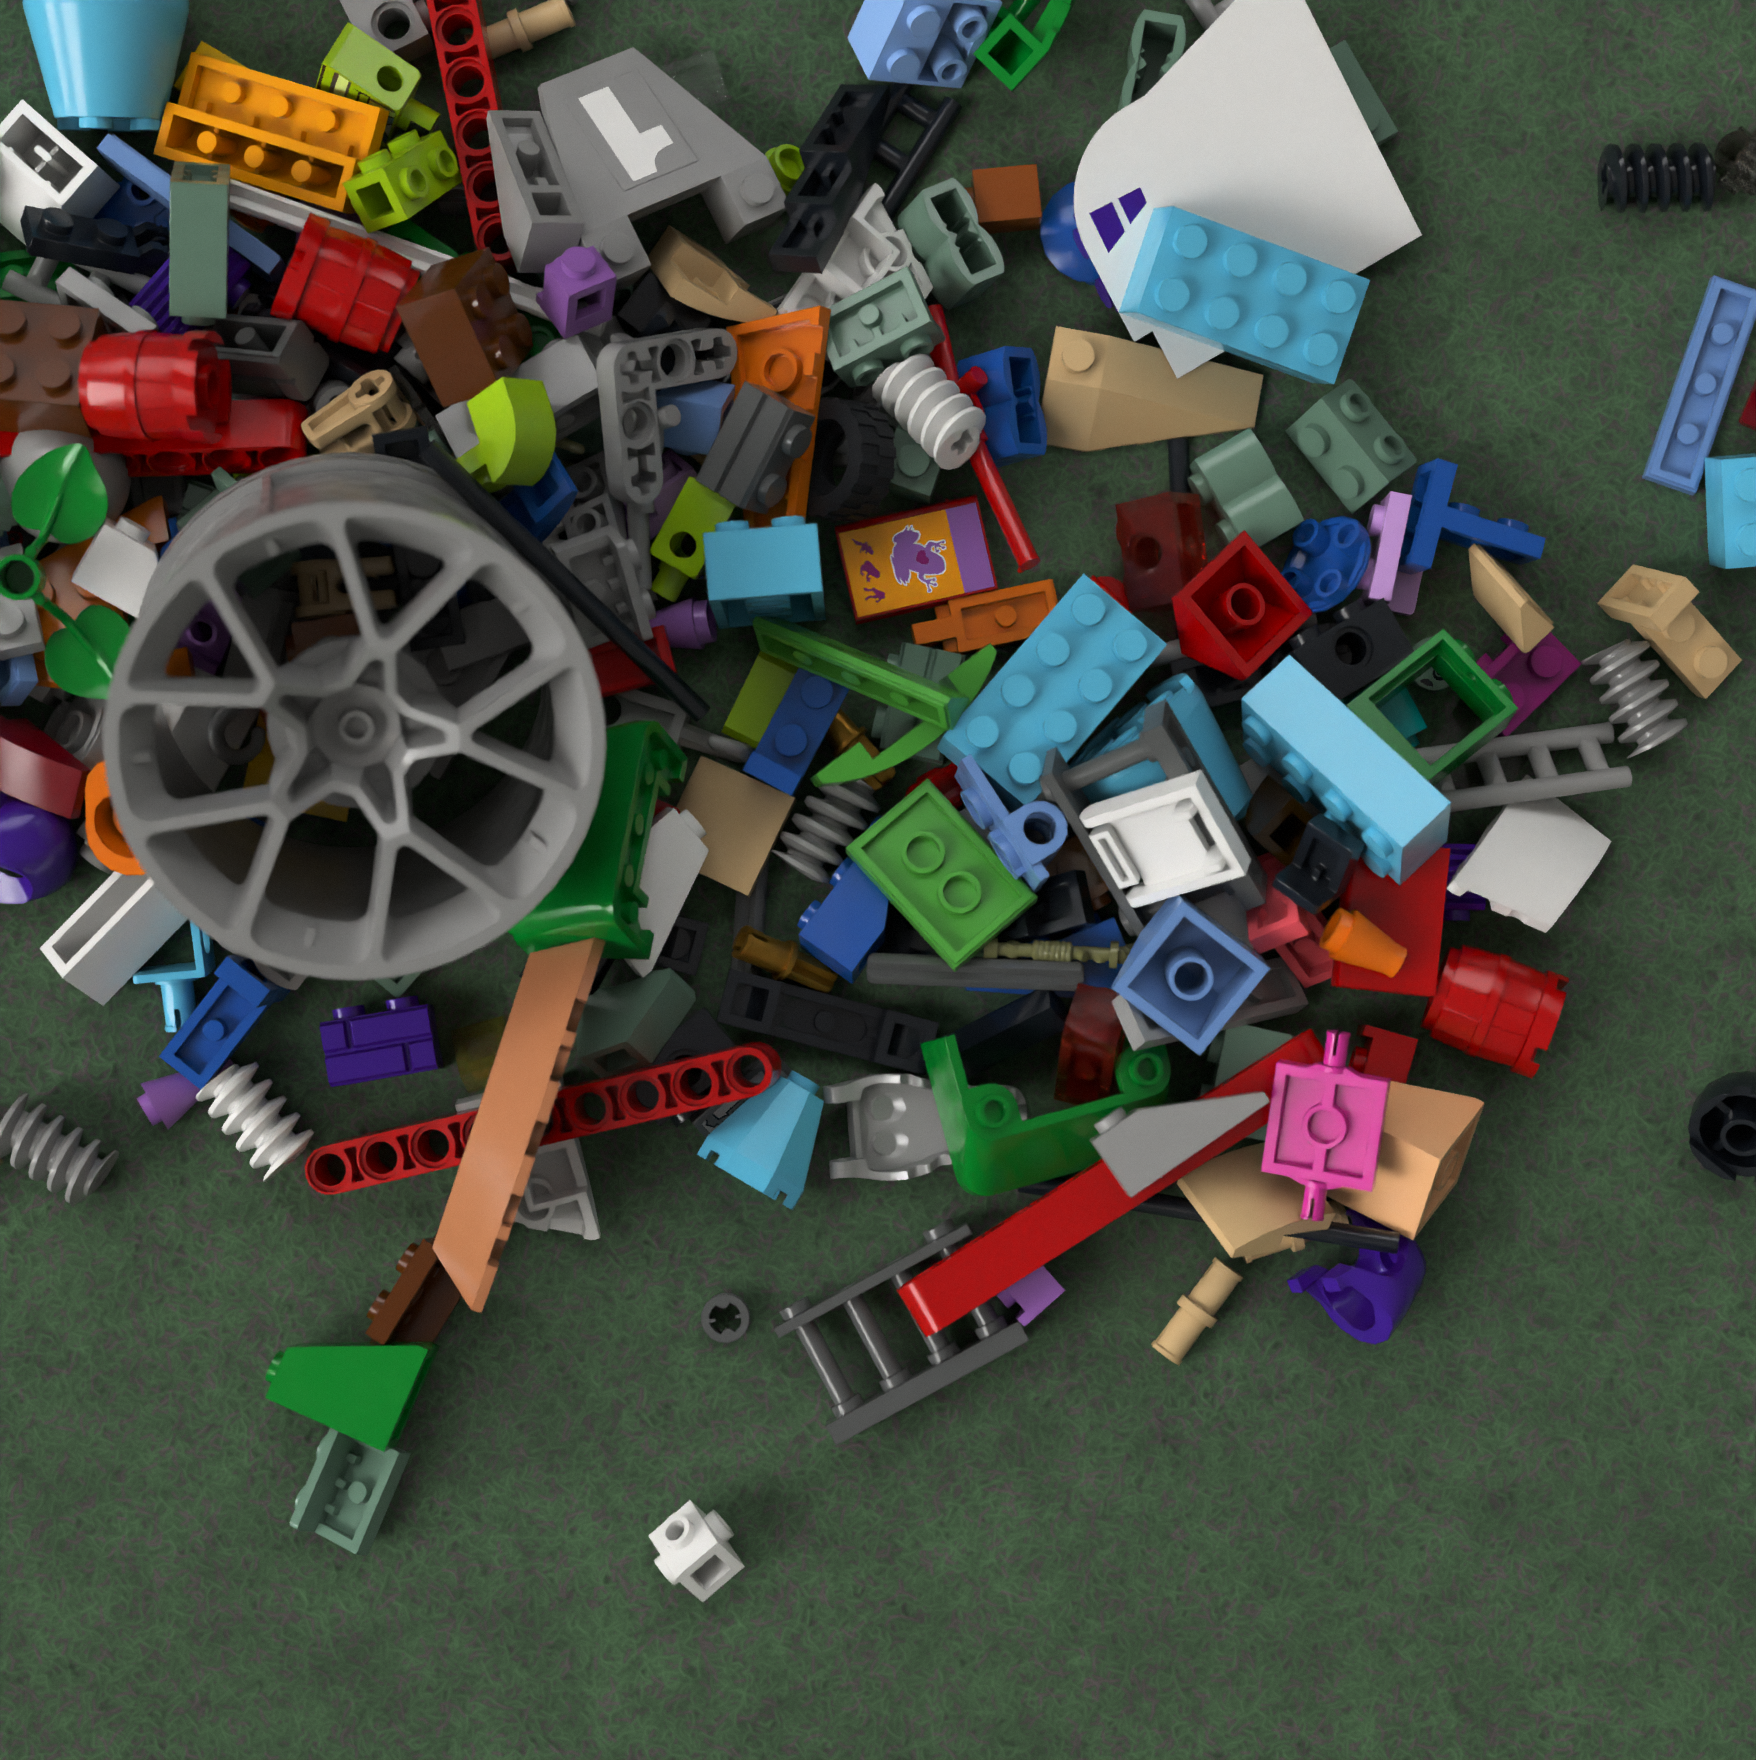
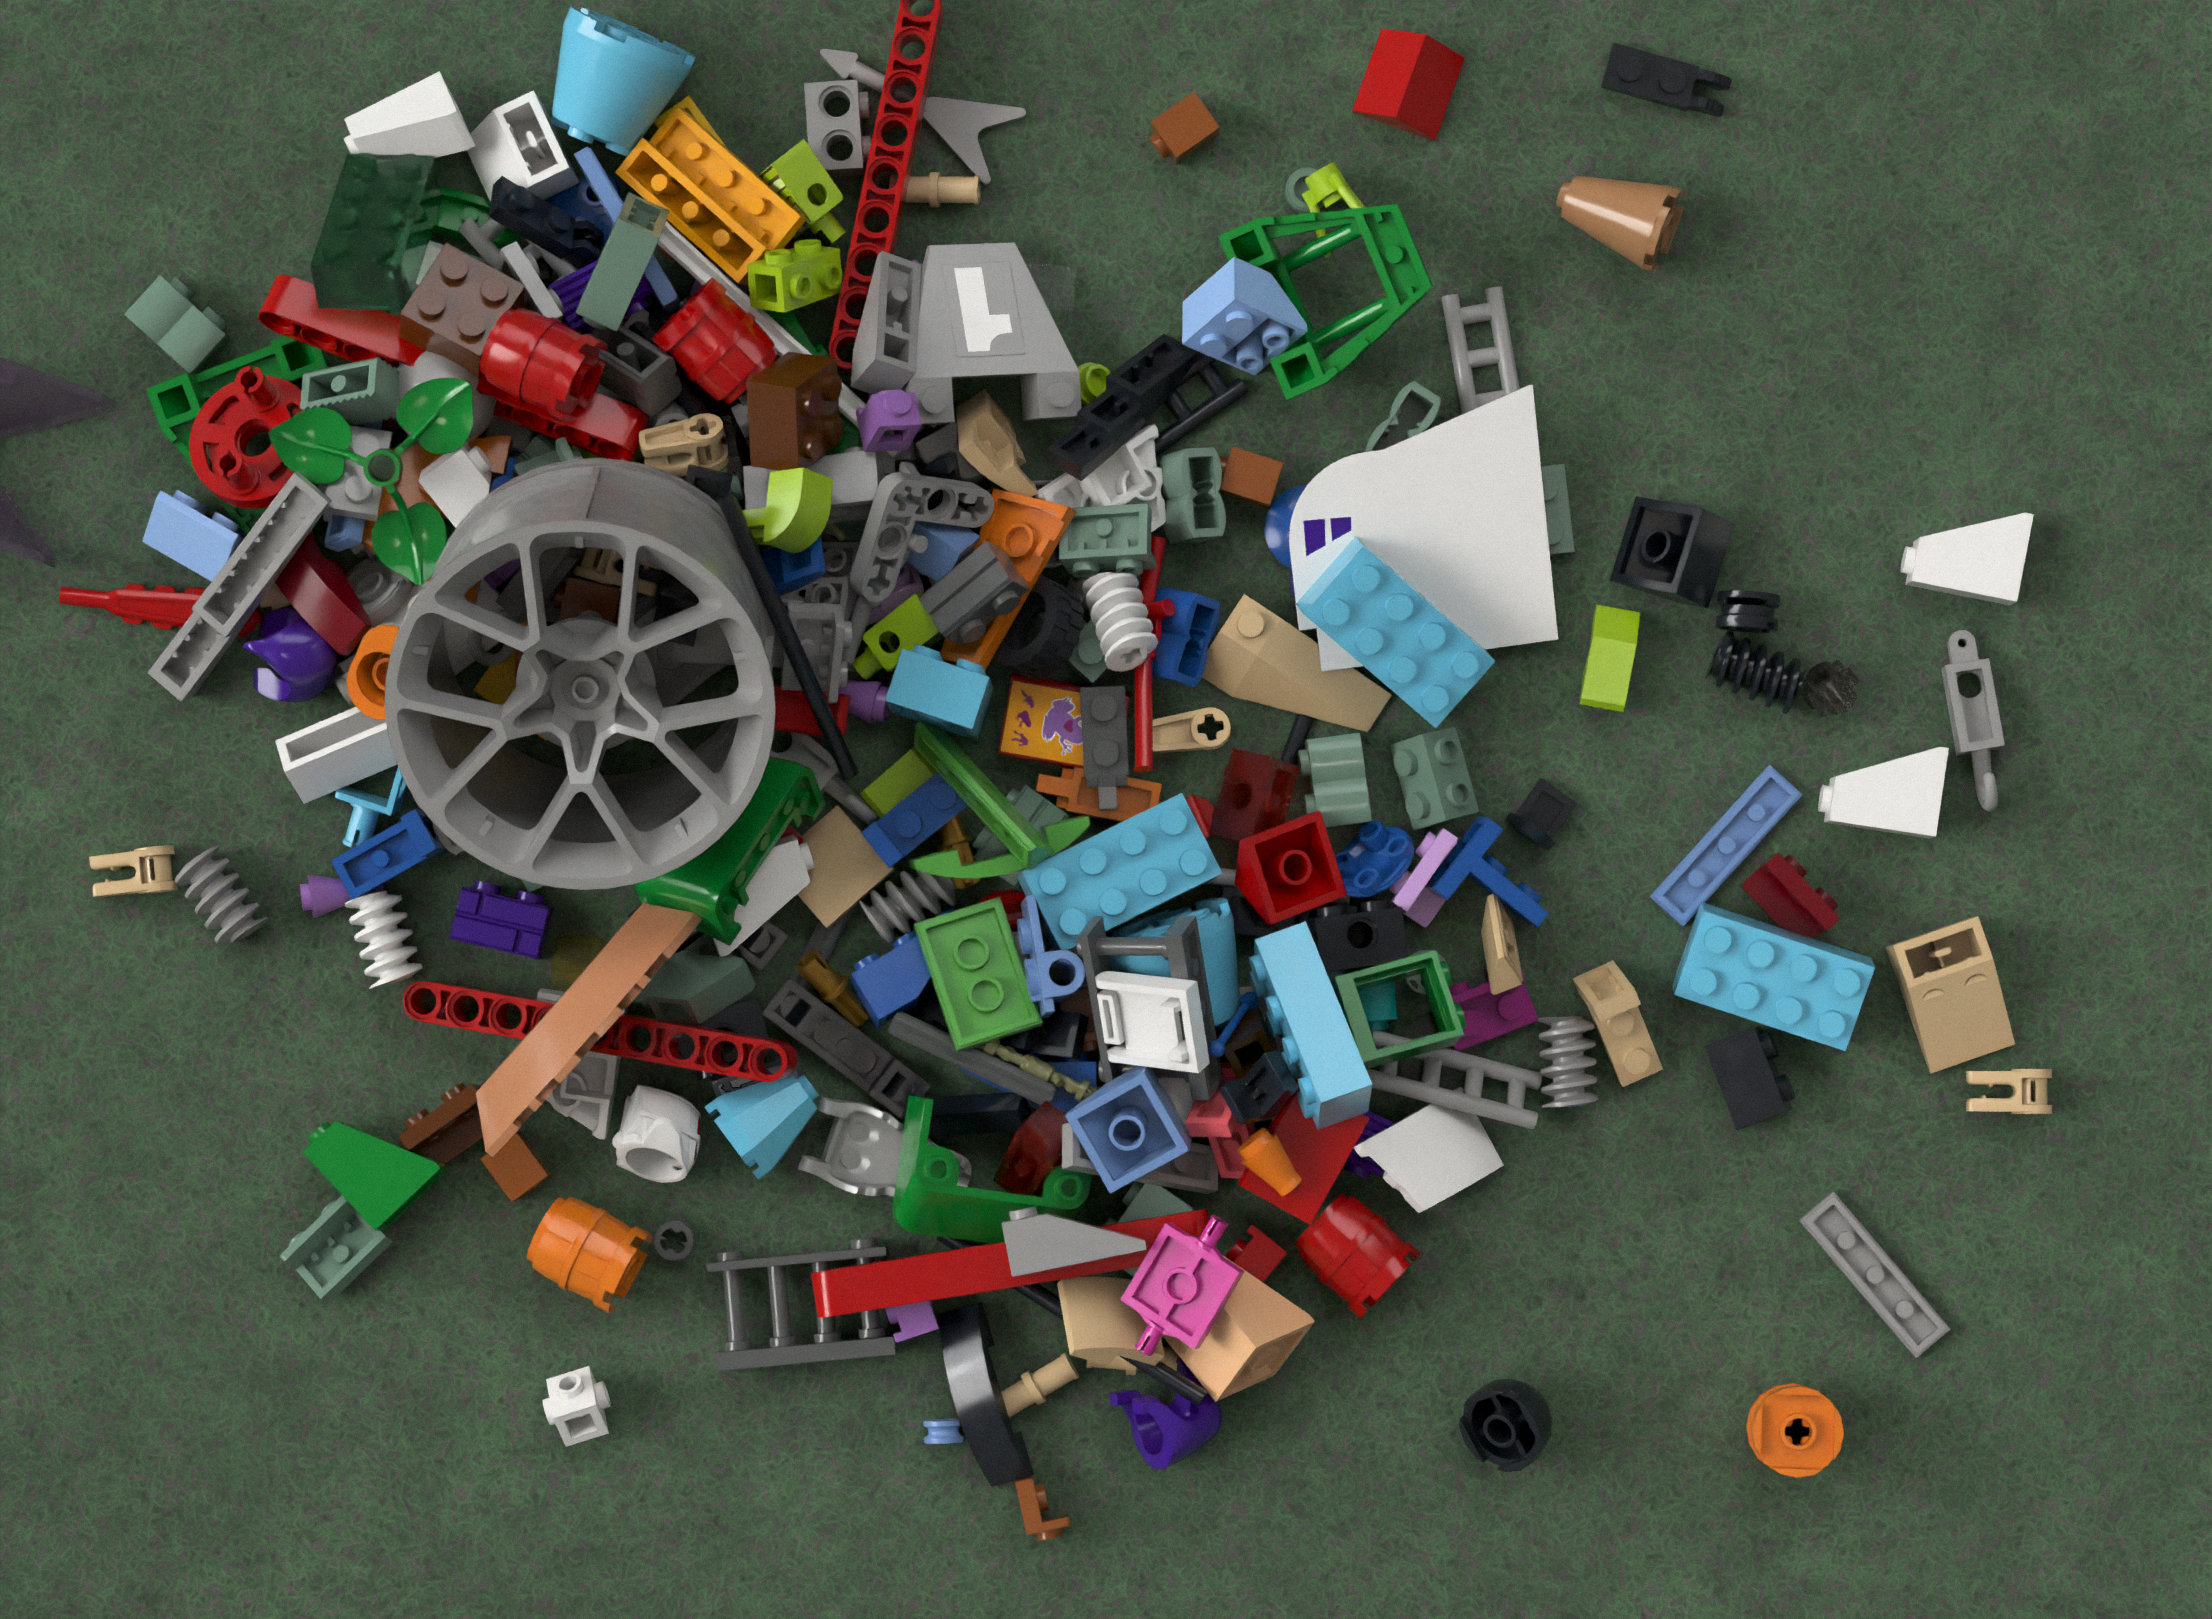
camera: 25 degrees right, 0 degrees up
none -> dark orange brick [480,1132,553,1202]
none -> orange piece [526,1196,653,1314]
none -> white piece [612,1085,701,1183]
none -> medium blue bush [923,1418,964,1444]
none -> black slope [940,1302,1034,1486]
none -> dark orange bracket [1015,1476,1071,1541]
none -> dark grey hinge [1080,685,1129,811]
none -> tan piece [1153,707,1231,753]
none -> blue hinge [1208,992,1259,1058]
none -> black tile [1505,778,1577,851]
none -> lime slope [1580,604,1640,712]
none -> black slope [1610,496,1735,609]
none -> black wheel [1715,590,1780,633]

